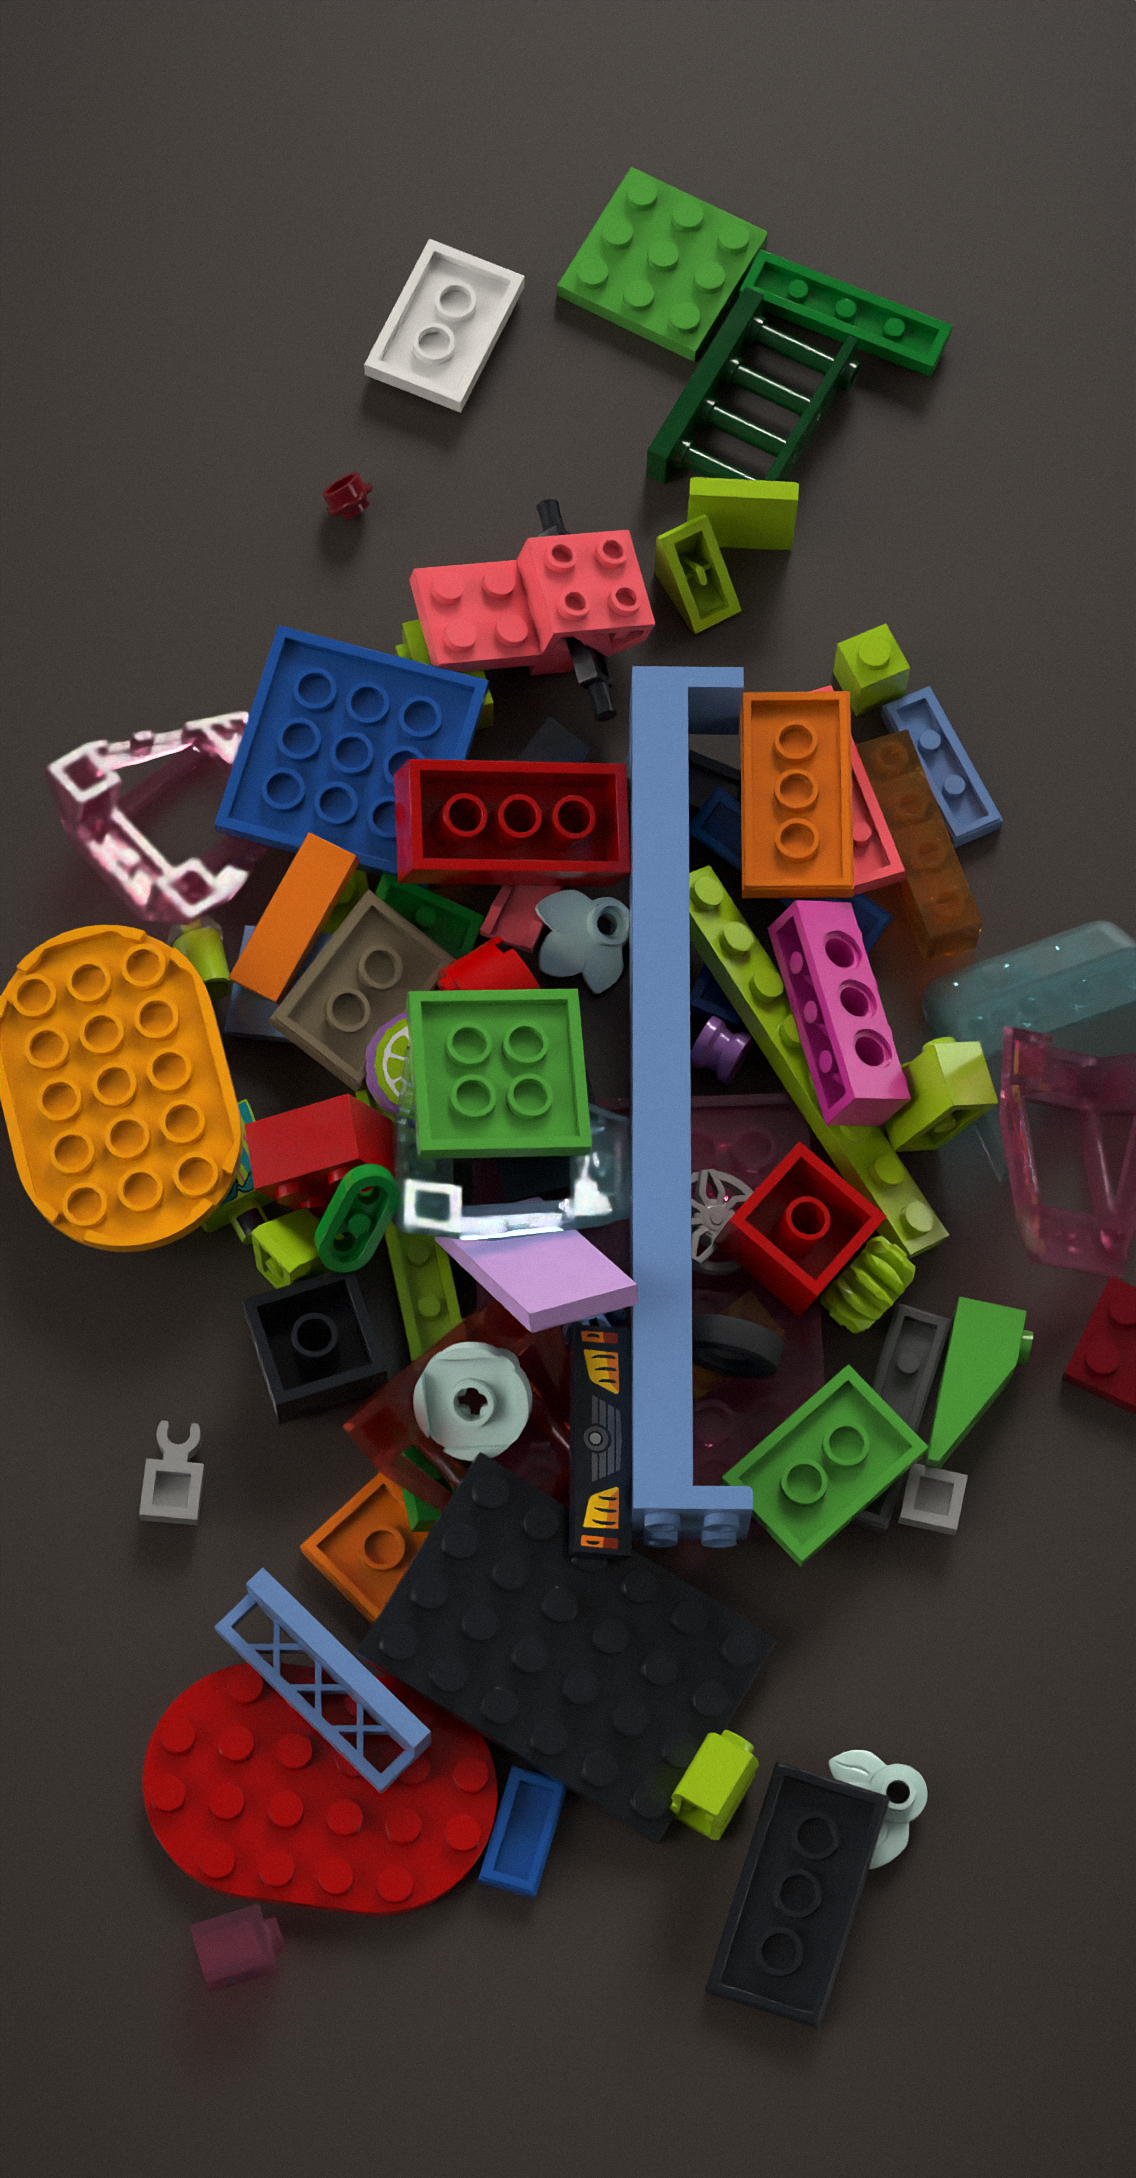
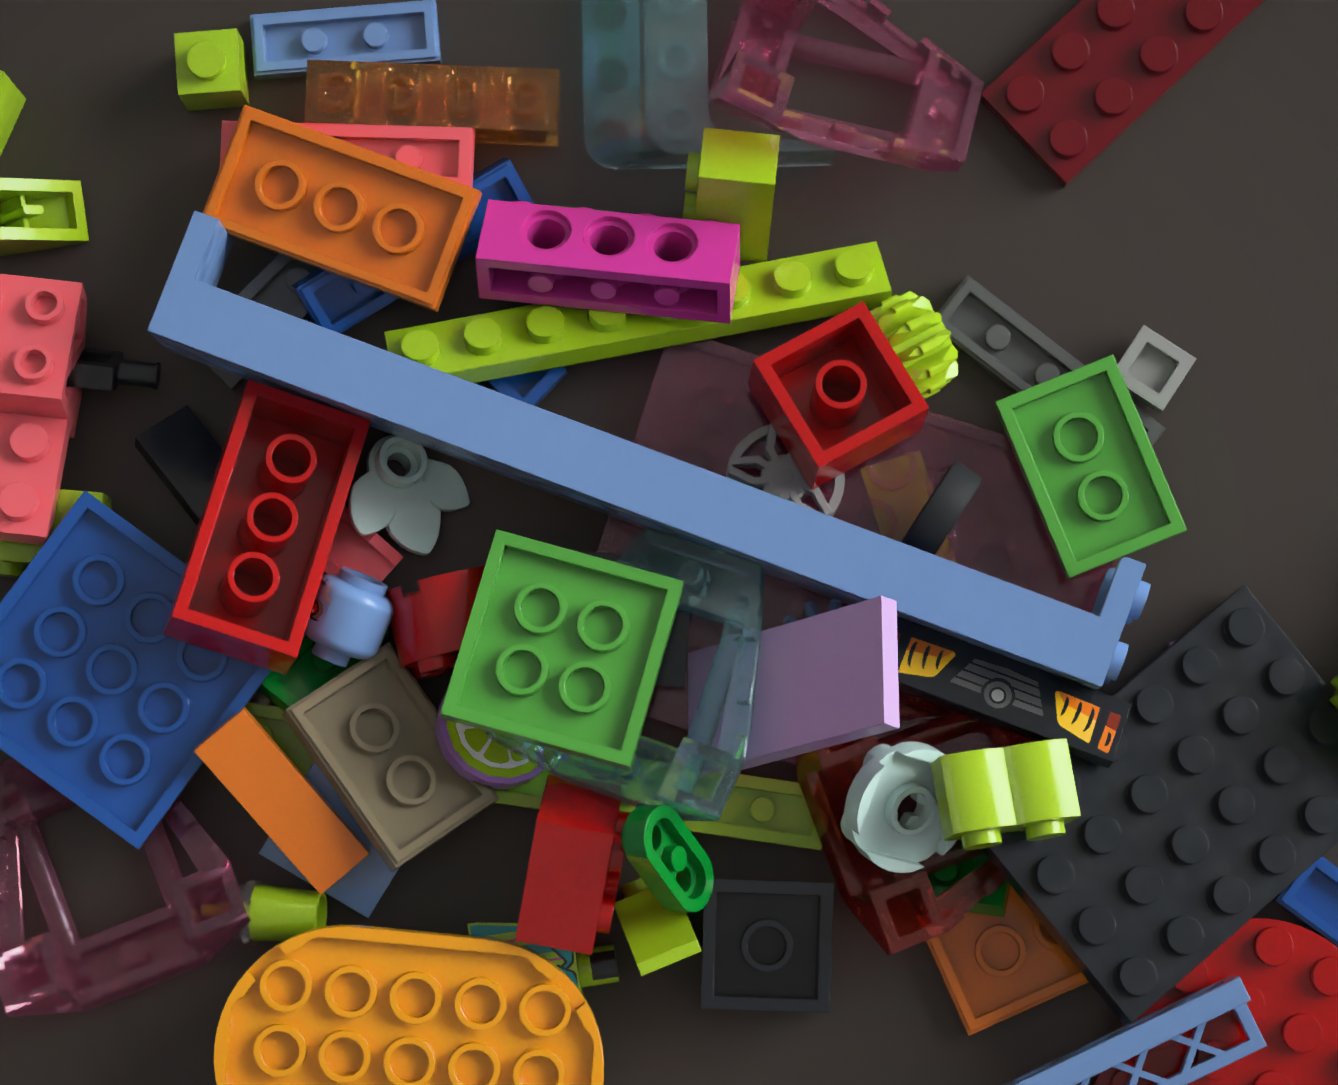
camera: 65 degrees left, 15 degrees up
medium lavender wheel [690,1015,754,1085] -> none
bright green slope [924,1296,1034,1469] -> none
none -> medium blue head [304,567,394,667]
none -> lime brick [931,739,1081,850]

